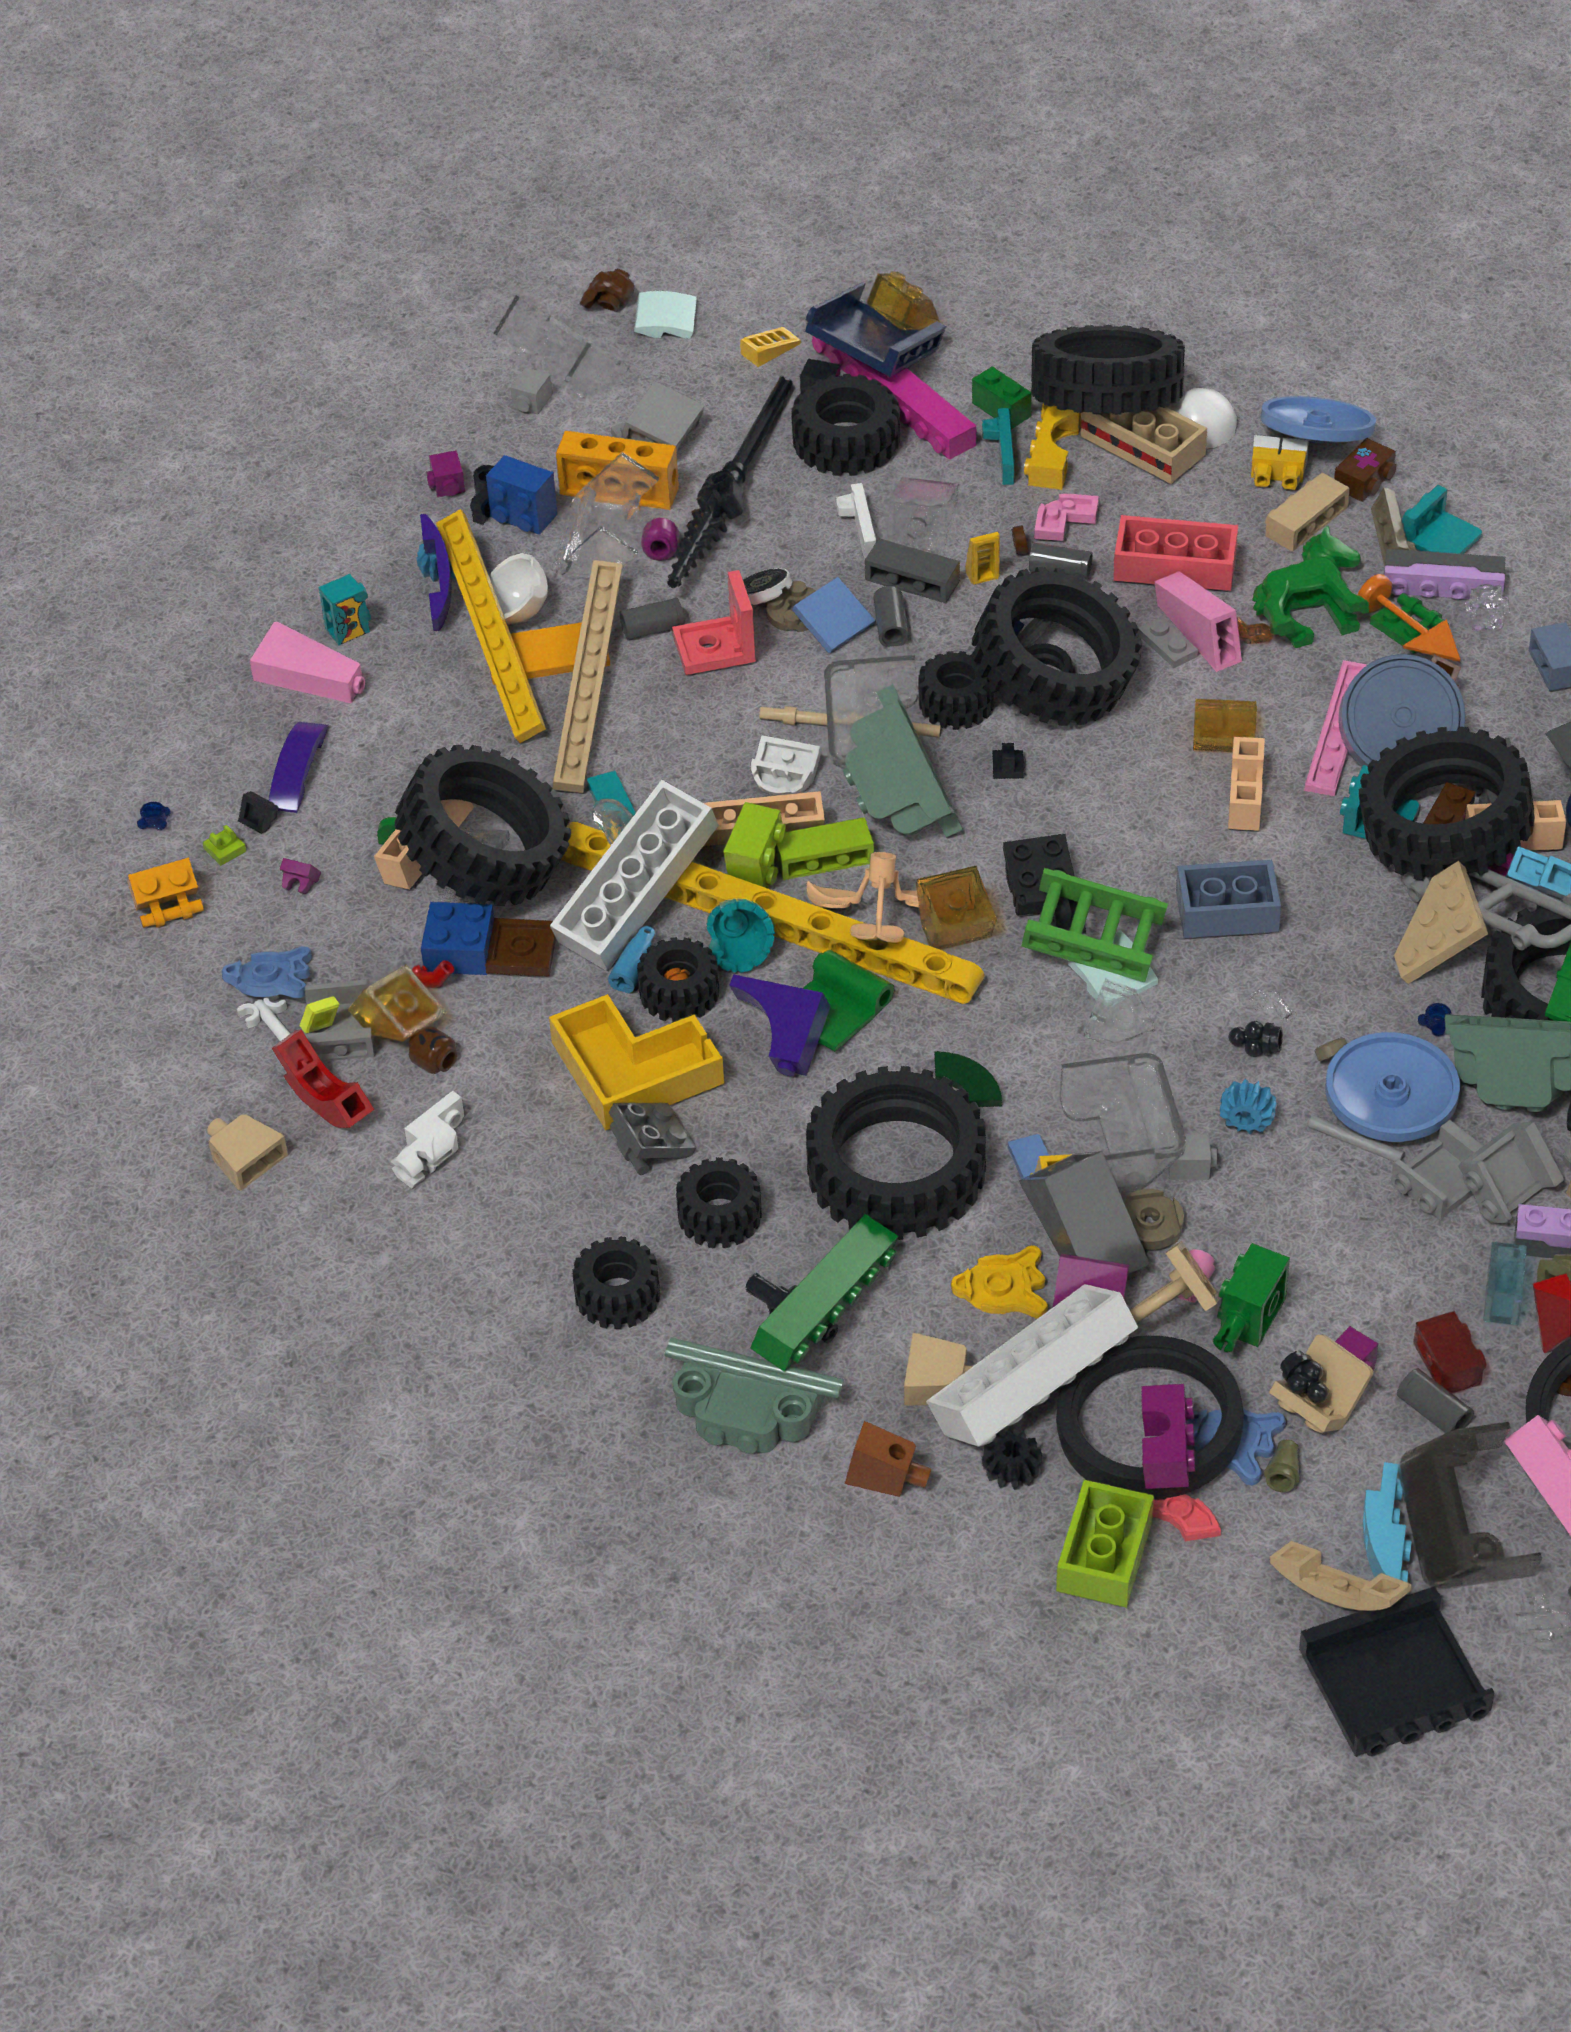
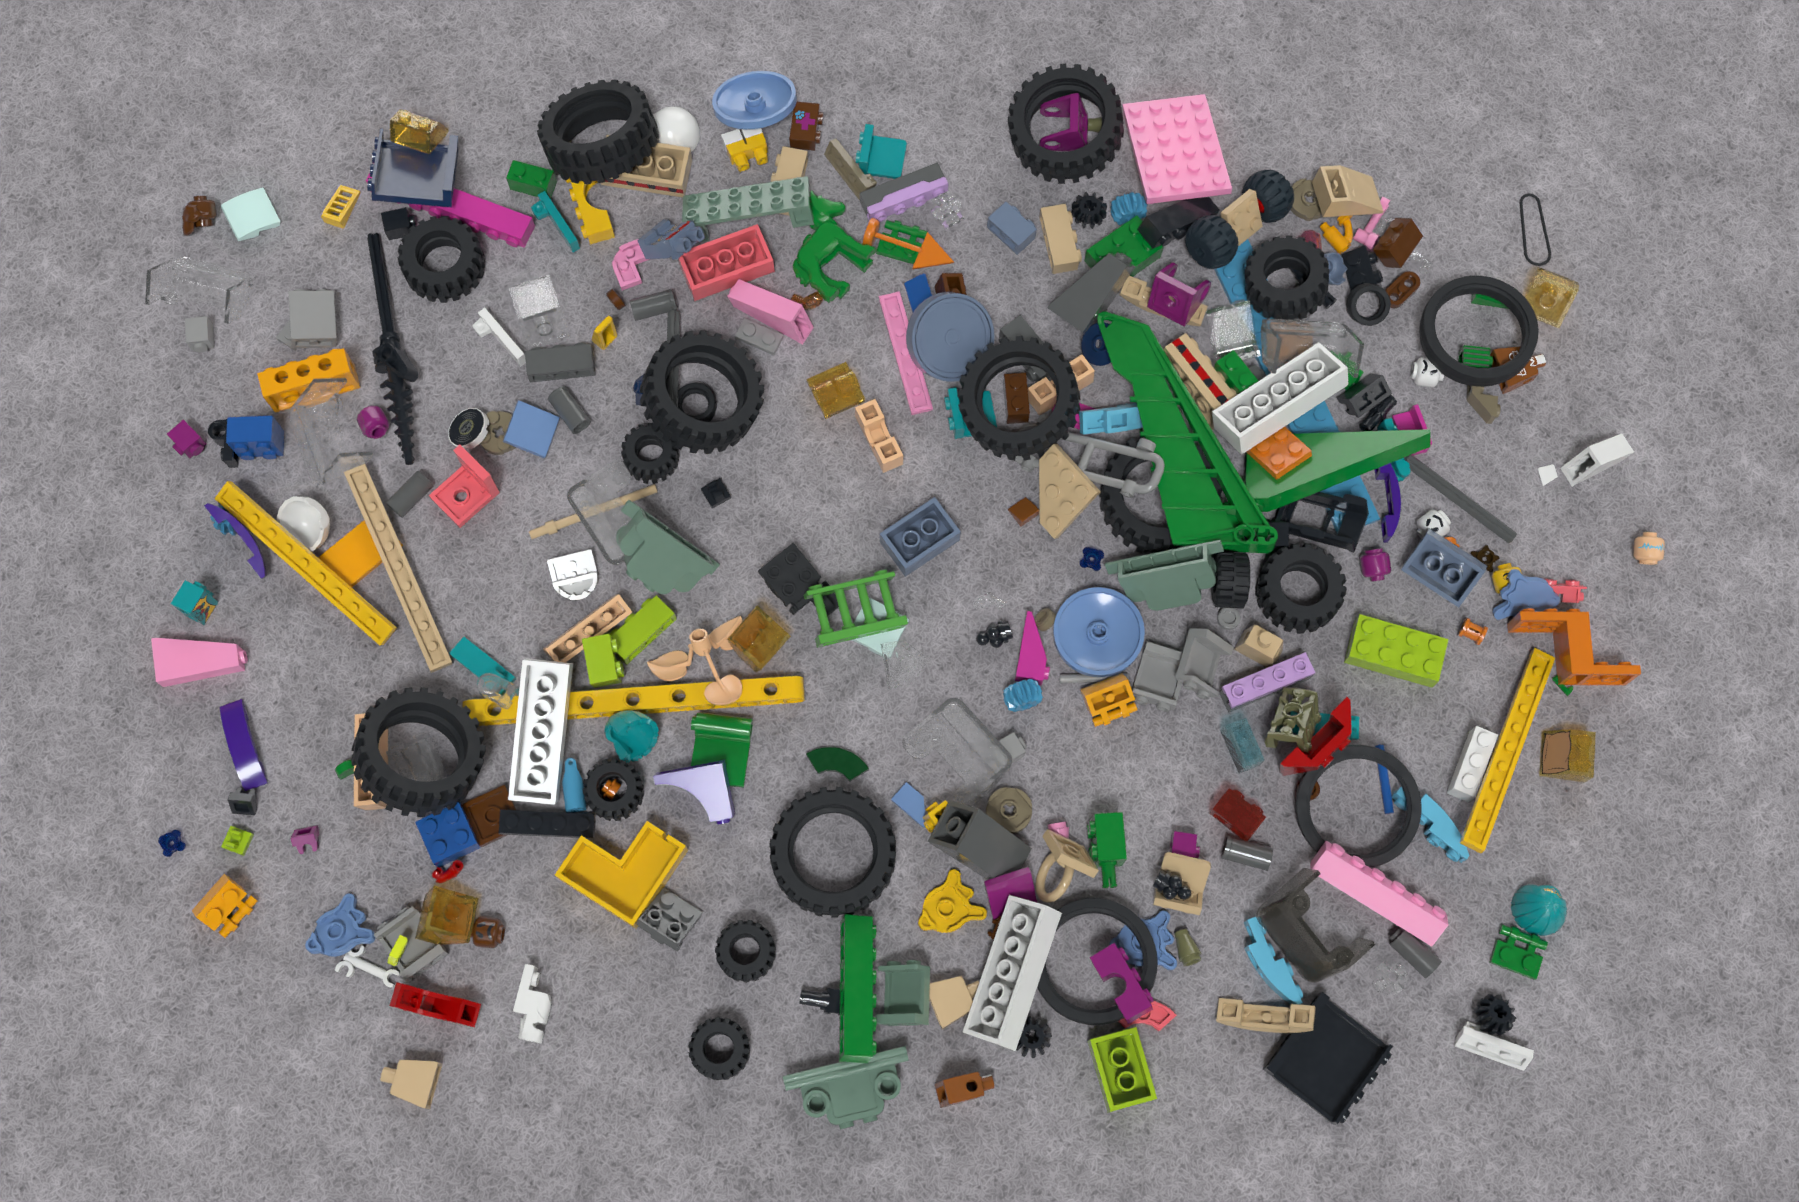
camera: 35 degrees left, 25 degrees up
none -> black plate [498,810,595,838]
none -> sand blue hips [637,220,705,260]
none -> sand green bracket [682,176,814,242]
none -> sand green panel [876,960,930,1026]
none -> dark orange slope [1008,497,1040,527]
none -> dark pink slope [1015,611,1050,686]
none -> light orange brick [1080,673,1138,727]

